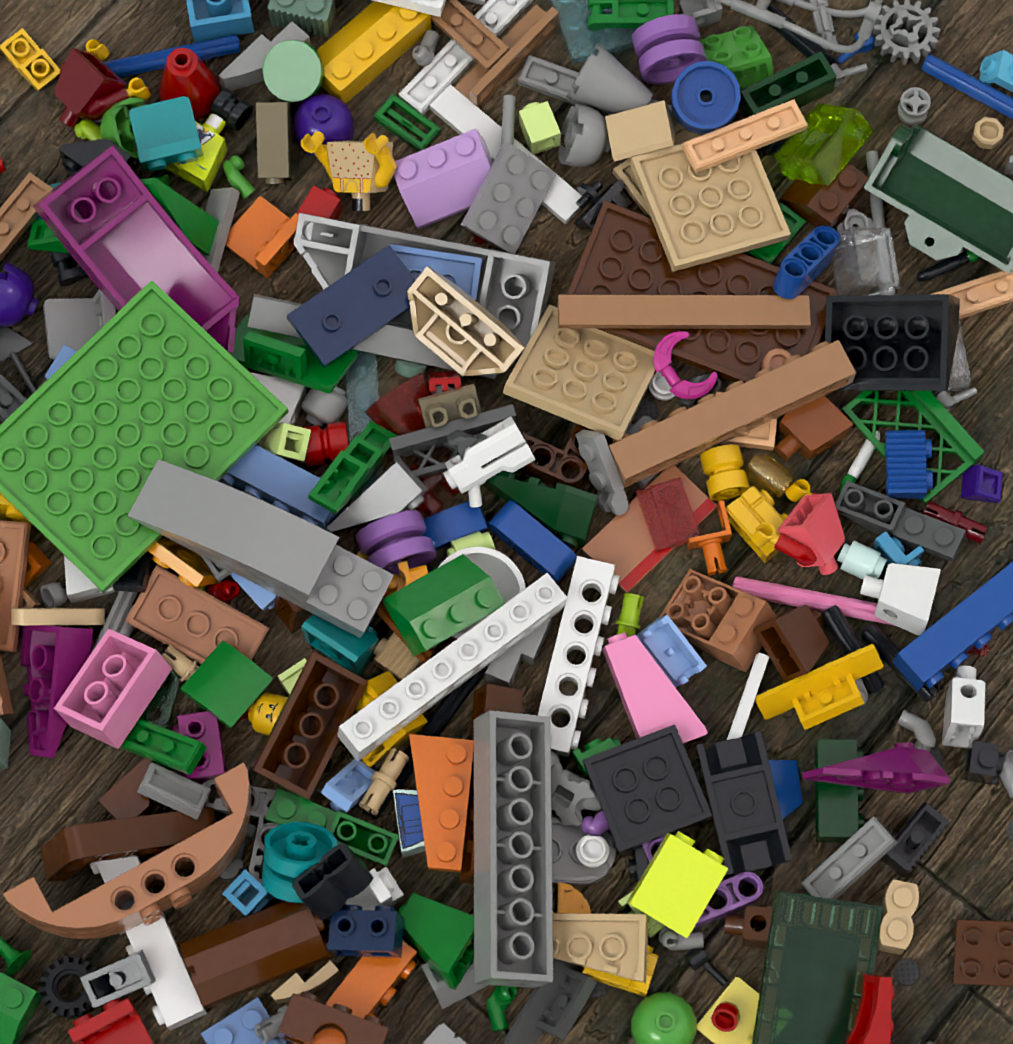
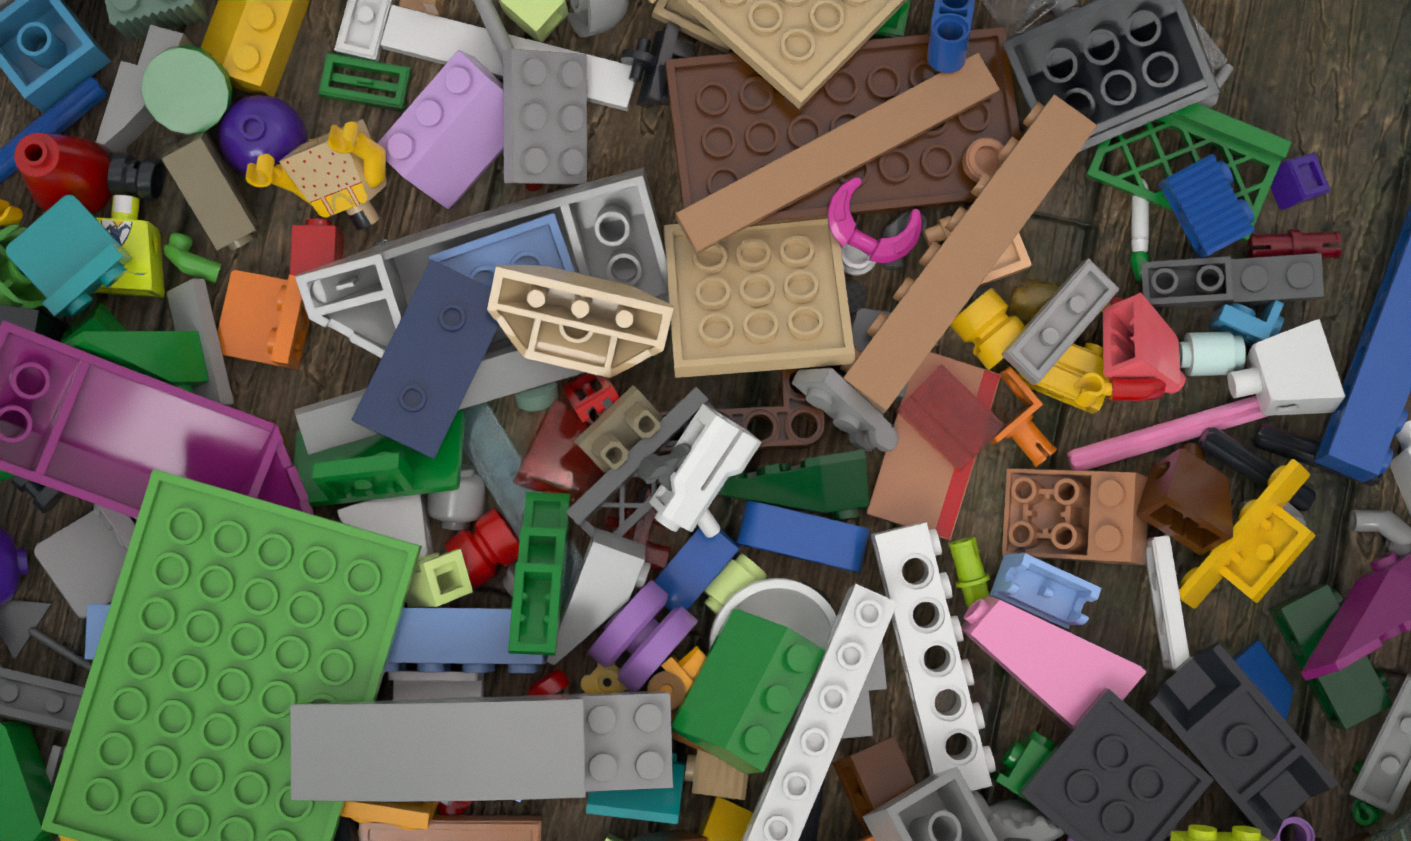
camera: 25 degrees left, 10 degrees up
dark orange torso [774,396,853,461] -> none
none -> light grey tile [1001,259,1119,385]

